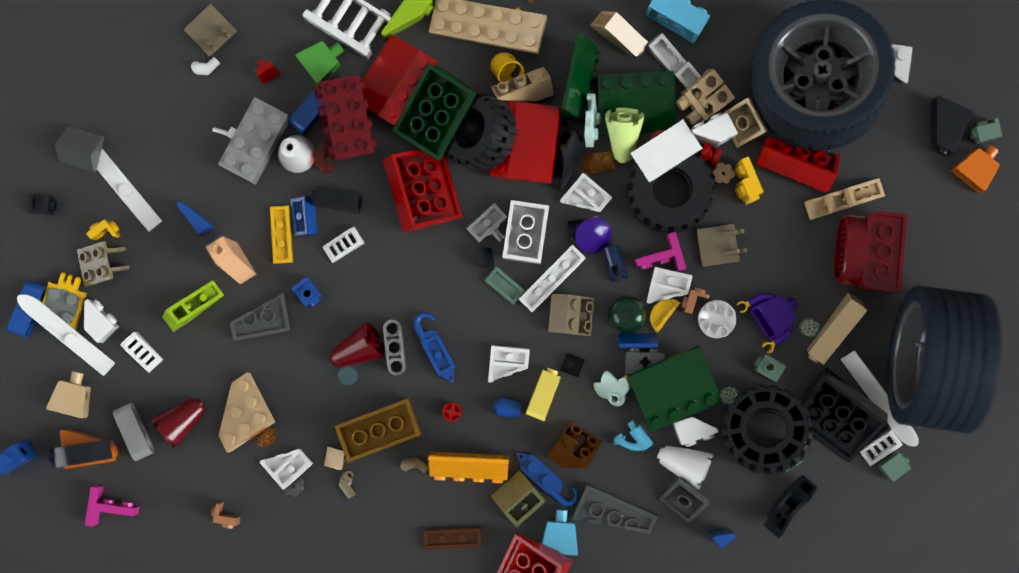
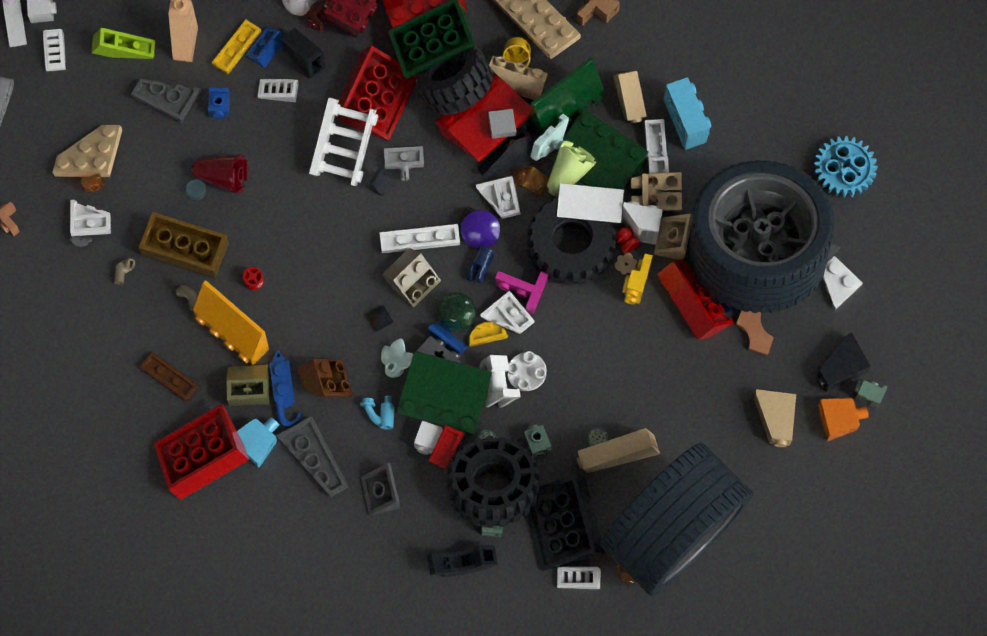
camera: 35 degrees right, 15 degrees down
dark red cone [149,397,205,449] -> none
tan slope [323,447,345,470] -> none
light grey beam [383,320,406,375] -> none
blue plate [413,312,456,383] -> none
sand green tile [484,266,525,305] -> none
white wing [488,345,530,382] -> none
blue brick [493,397,522,419] -> none
white brick [502,200,549,264] -> none
light yellow slope [526,368,561,421] -> none
white cone [657,445,713,490] -> none
nougat bracket [681,287,710,314] -> none
dark tan plate [696,224,747,267] -> none
blue slope [707,528,736,548] -> none
dark purple torso [737,293,798,353] -> none
tan slope [804,178,885,220] -> none
dark red brick [834,211,908,294] -> none
white piece [840,350,919,447] -> none
sand green brick [877,451,911,482] -> none
none -> white fence [309,98,378,186]
none -> red tile [428,425,464,470]
none -> white piece [479,355,521,408]
none -> light grey piece [488,109,517,139]
none -> nougat tile [736,310,774,357]
none -> tan slope [754,389,796,447]

